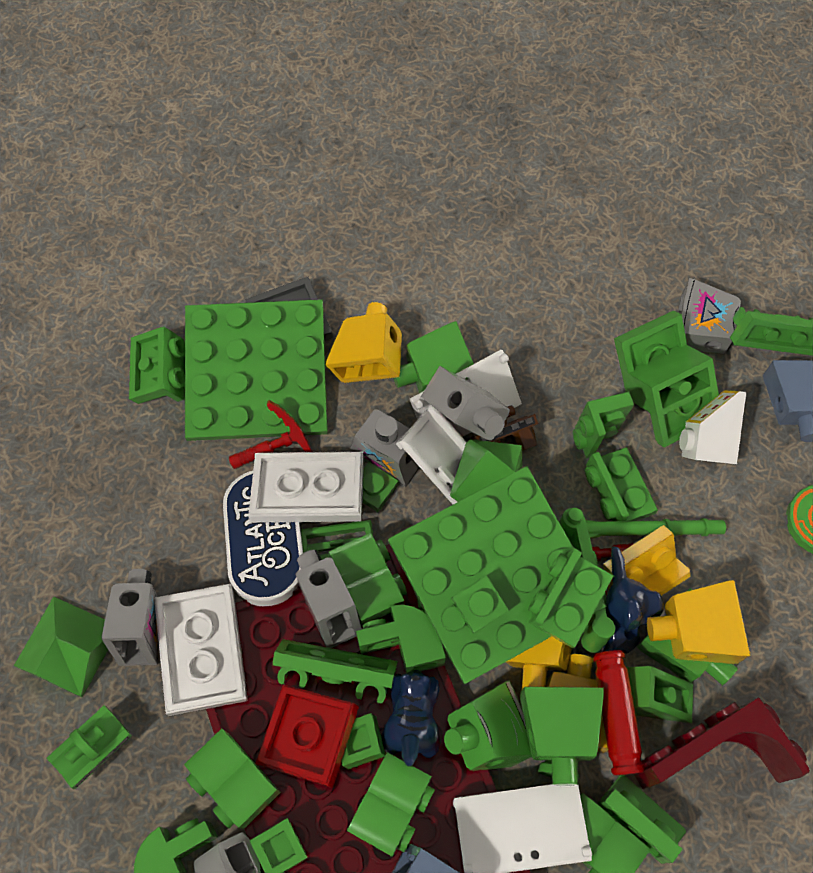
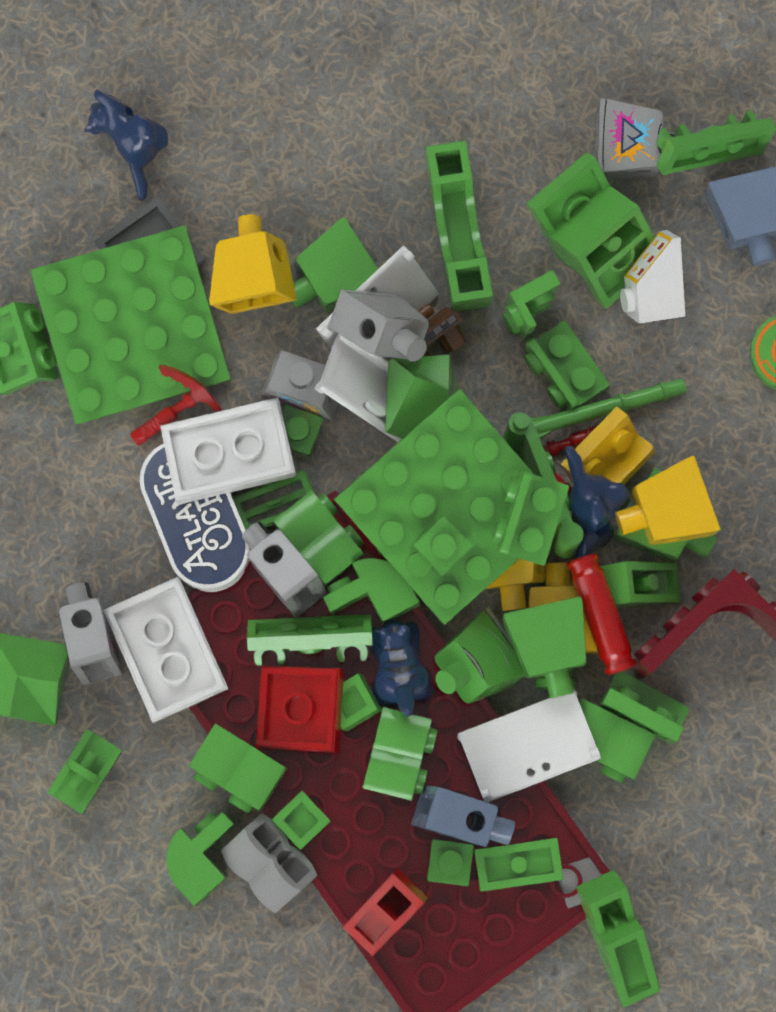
camera: 15 degrees left, 15 degrees up
none -> dark blue animal [84,89,168,201]
none -> bright green arch [425,140,493,312]

